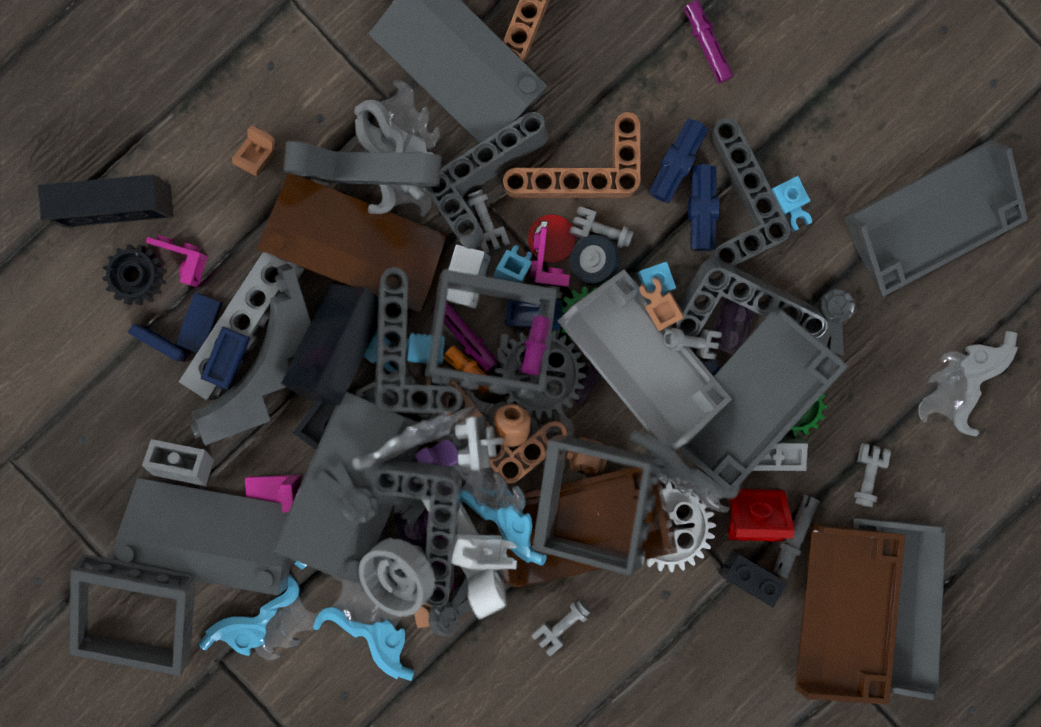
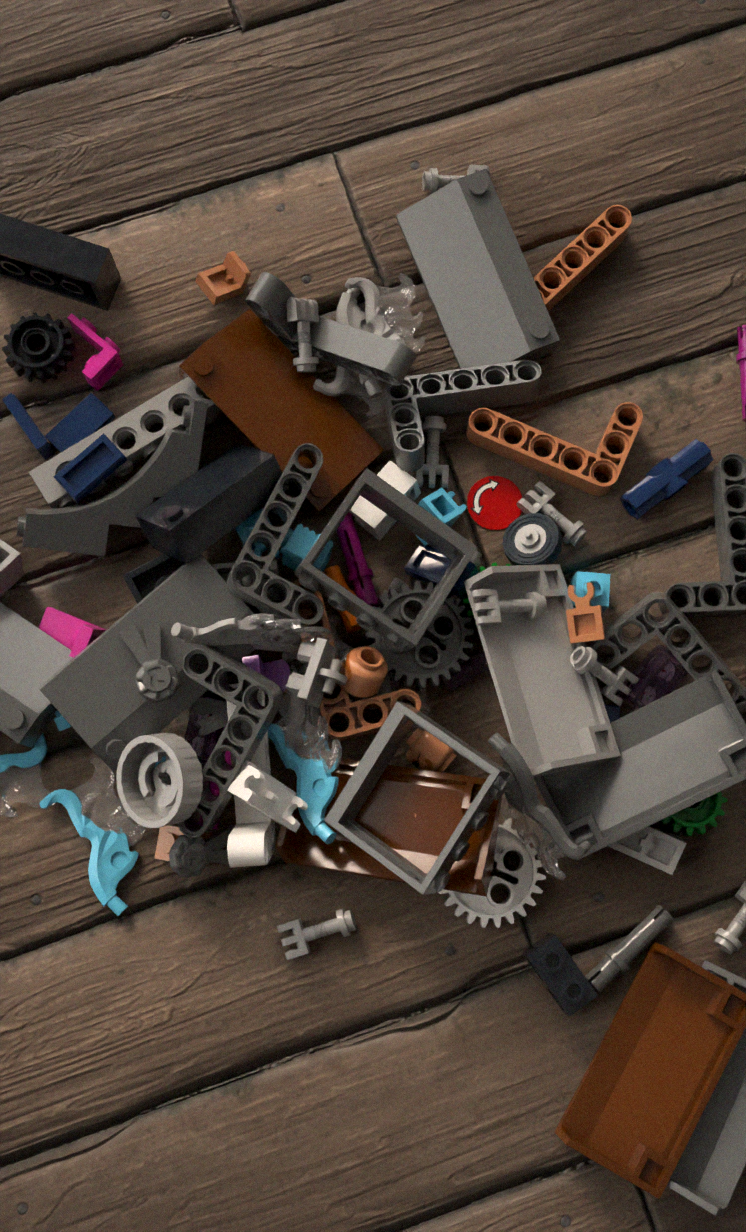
camera: 25 degrees right, 10 degrees down
magenta axle [521,316,551,375] -> none
dark pink bracket [530,227,570,288] -> none
dark blue piece [688,164,720,251] -> none
red bracket [727,489,795,542] -> none
none -> light grey hinge [286,297,319,373]
none -> light grey hinge [472,588,547,626]

